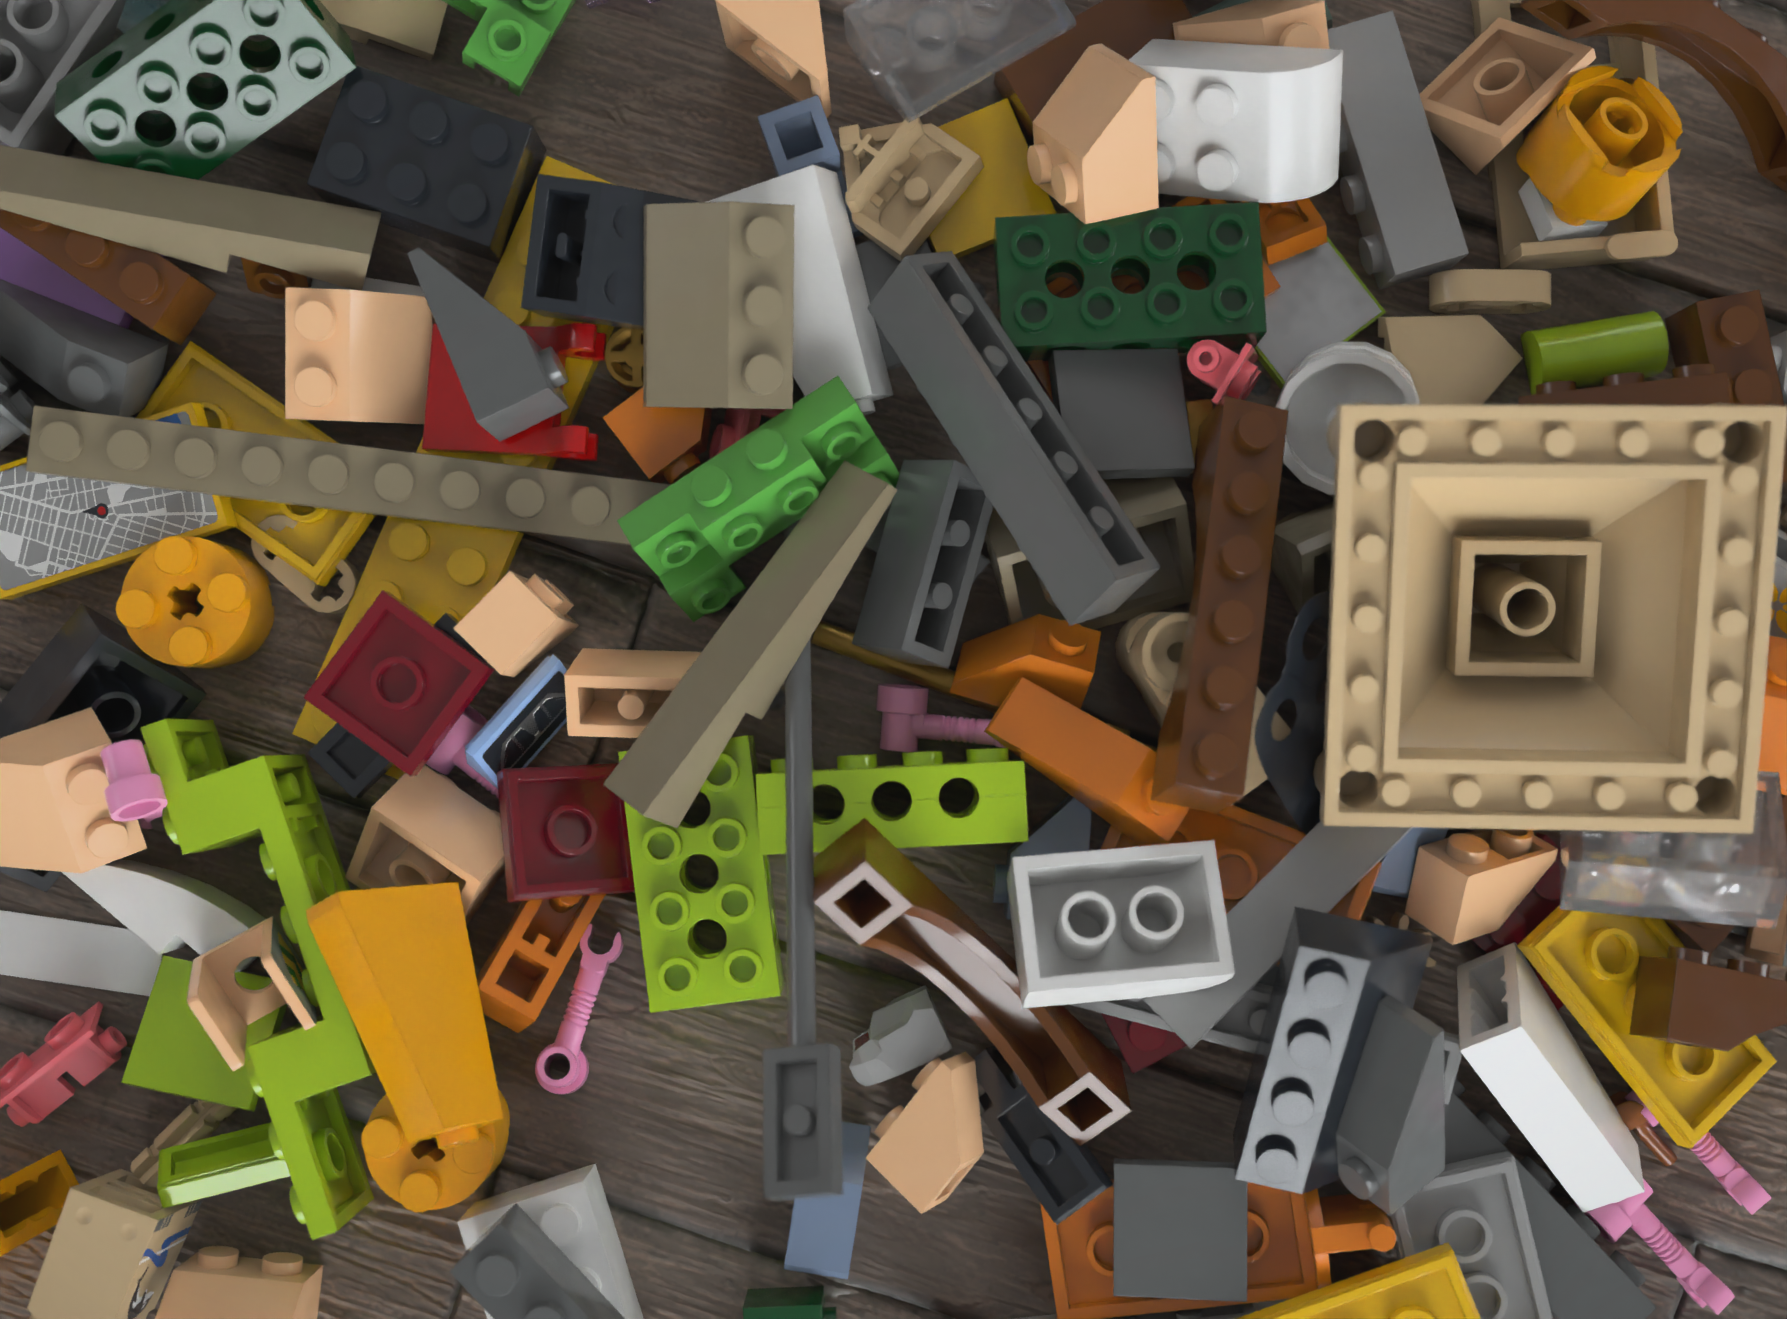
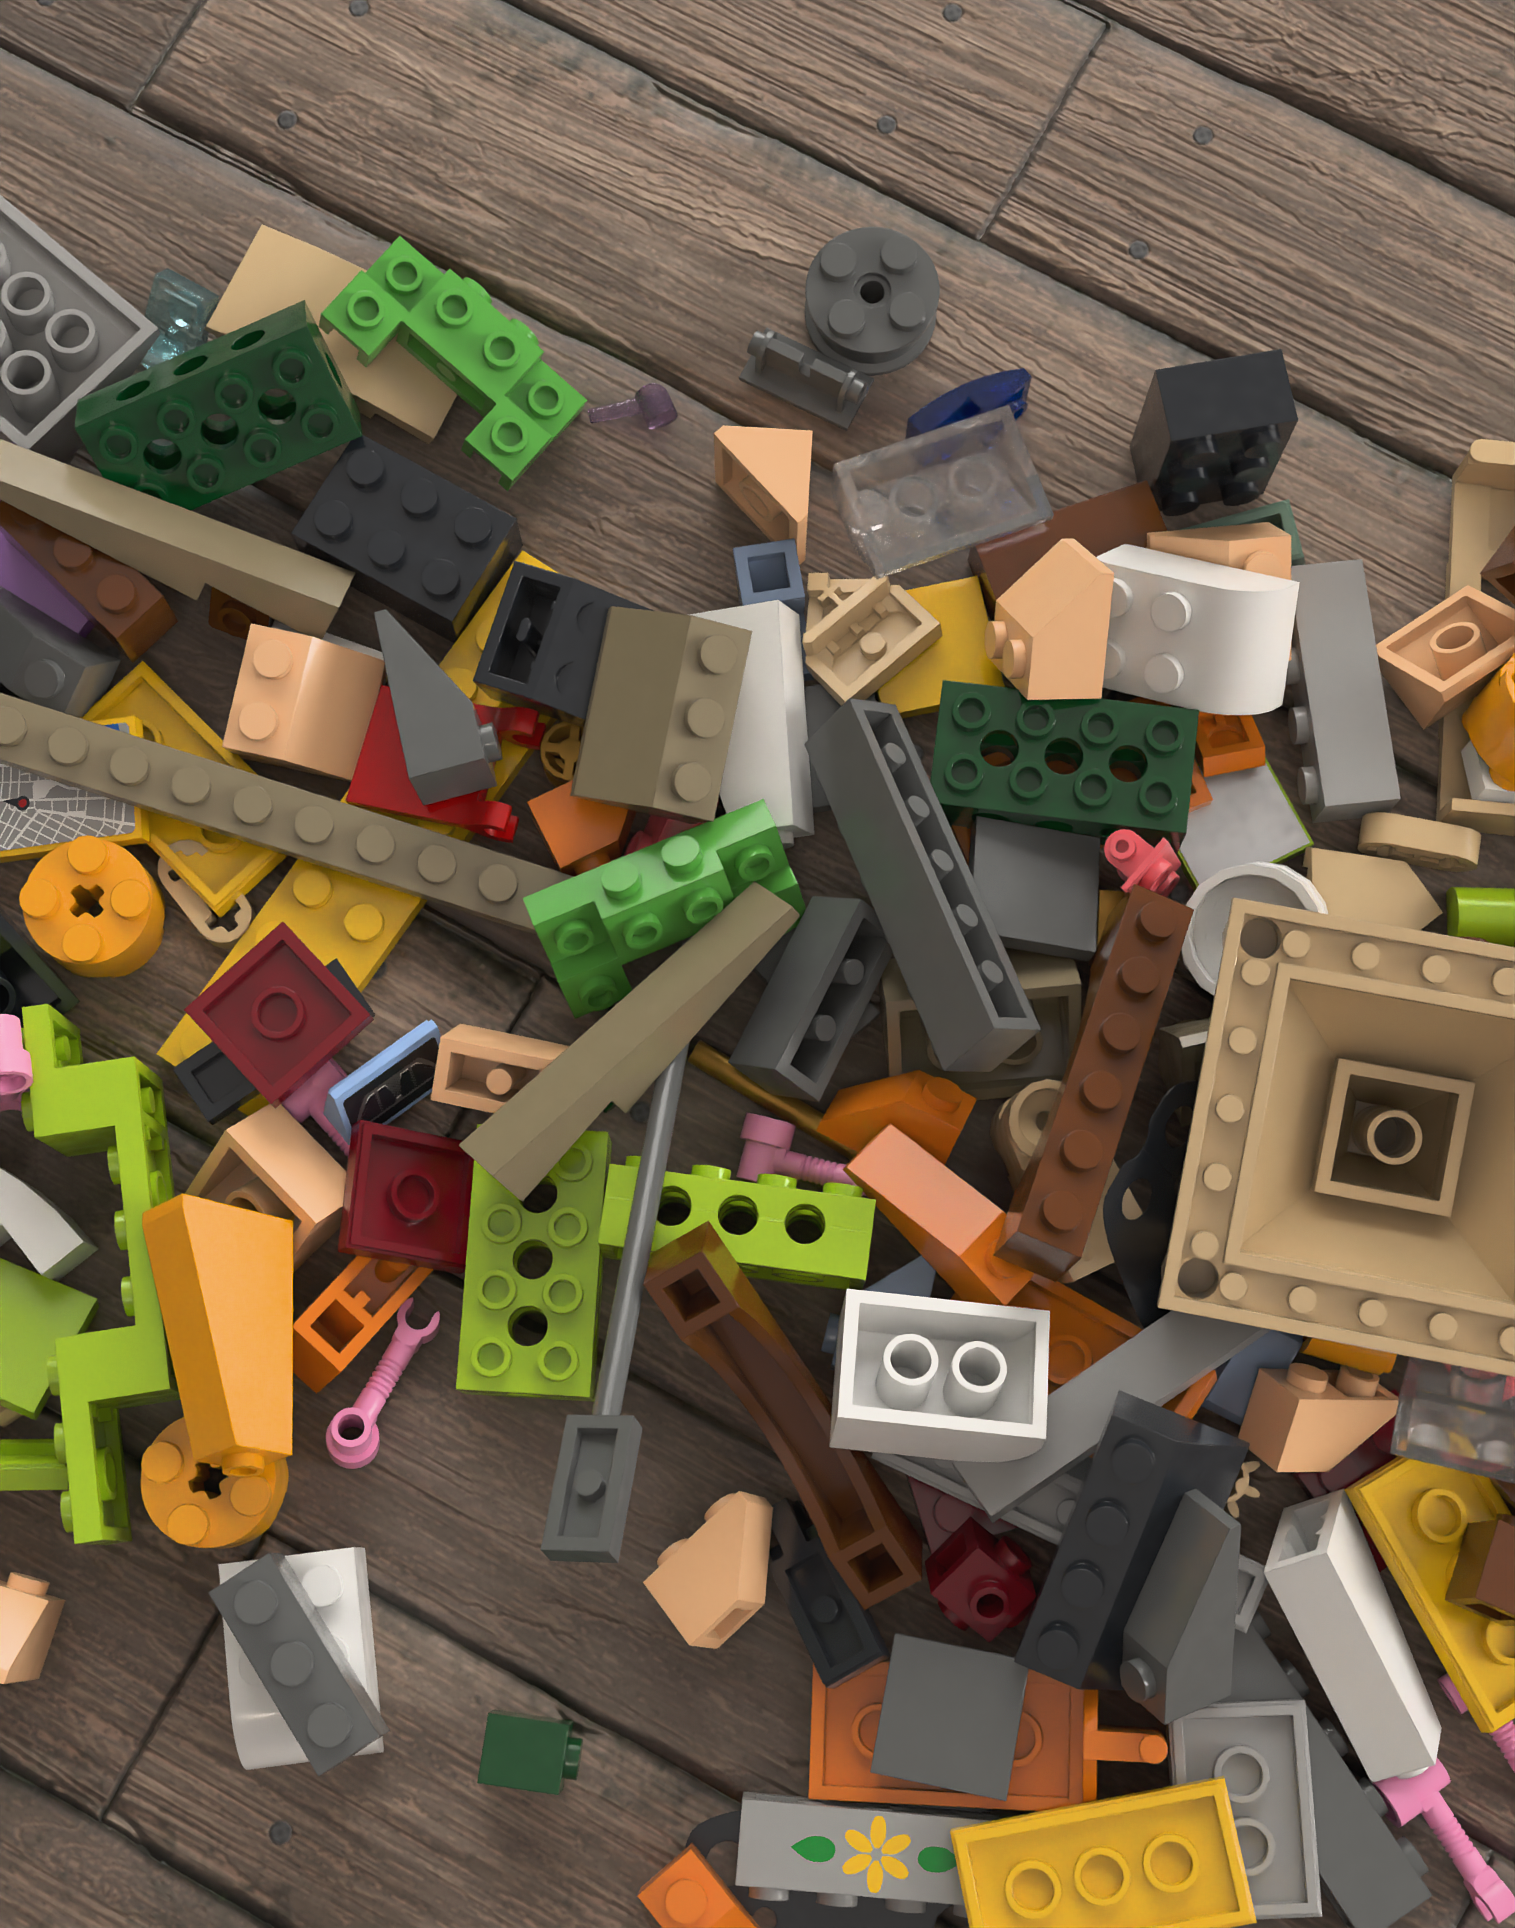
camera: 10 degrees right, 10 degrees down
light nougat piece [187,916,317,1071] -> none
light nougat slope [454,571,579,677] -> none
sand blue slope [784,1122,871,1279] -> none
light grey rock [849,985,952,1087] -> none
dark orange hand [1609,1091,1677,1166] -> none
none -> dark red brick [925,1516,1037,1643]

